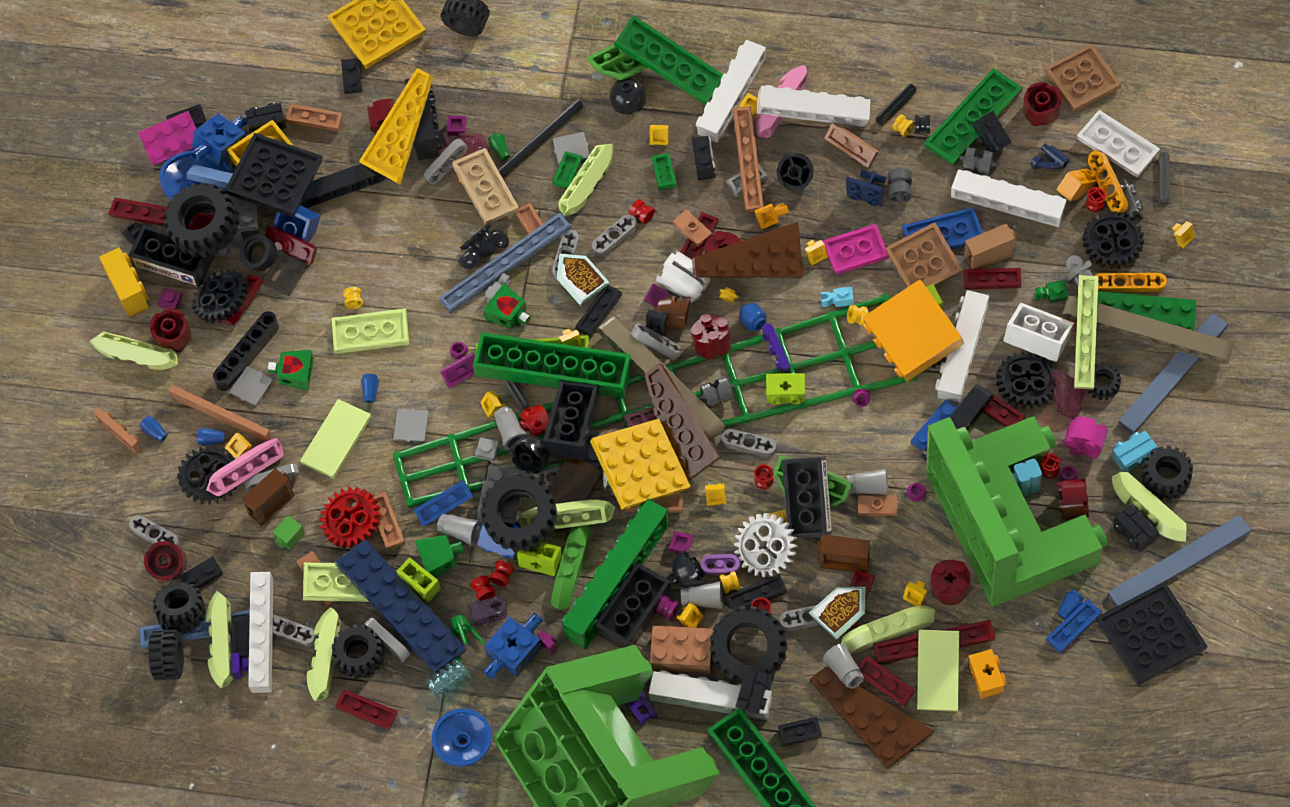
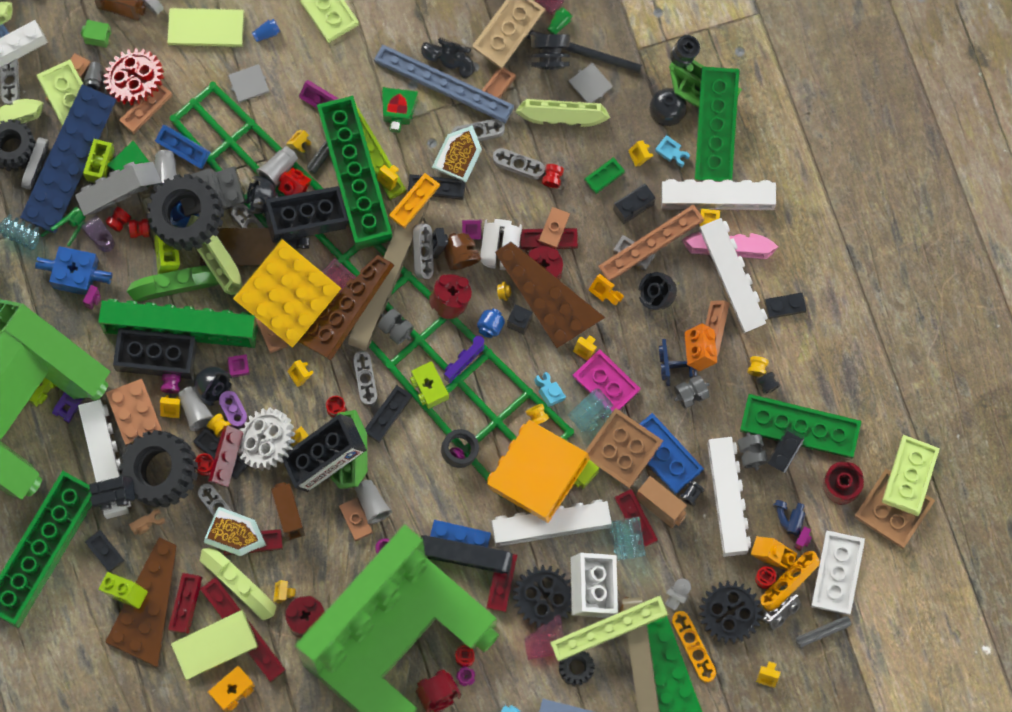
camera: 55 degrees right, 10 degrees up
magenta plate [450,342,468,359] -> none
light grey plate [475,438,499,461] -> none
light grey plate [485,273,511,304] -> none
green plate [552,151,583,189] -> none
light grey plant [823,644,864,689] -> none
black axle [875,83,917,126] -> none
medium azure brick [1012,459,1042,497] -> none
green plate [1034,280,1069,303] -> none
dark pink brick [1064,417,1108,459] -> none
none -> light grey wedge [75,162,162,216]
none -> dark grey cone [83,62,102,91]
none -> lime brick [98,572,148,609]
none -> medium nougat plate [129,509,165,535]
none -> plate [208,426,243,487]
none -> black plate [365,385,413,443]
none -> light orange plate [389,173,440,228]
none -> black tyre [441,429,479,468]
none -> black brick [507,304,533,335]
none -> black wheel [531,34,570,70]
none -> clear light blue brick [568,389,614,432]
none -> clear light blue brick [611,517,646,560]
none -> medium azure plate [655,135,690,167]
none -> black wheel [670,35,700,68]
none -> black bush [680,481,705,506]
none -> orange brick [685,323,717,371]
none -> black plate [765,292,806,319]
none -> magenta plate [794,526,812,551]
none -> yellowish green tile [882,435,940,516]

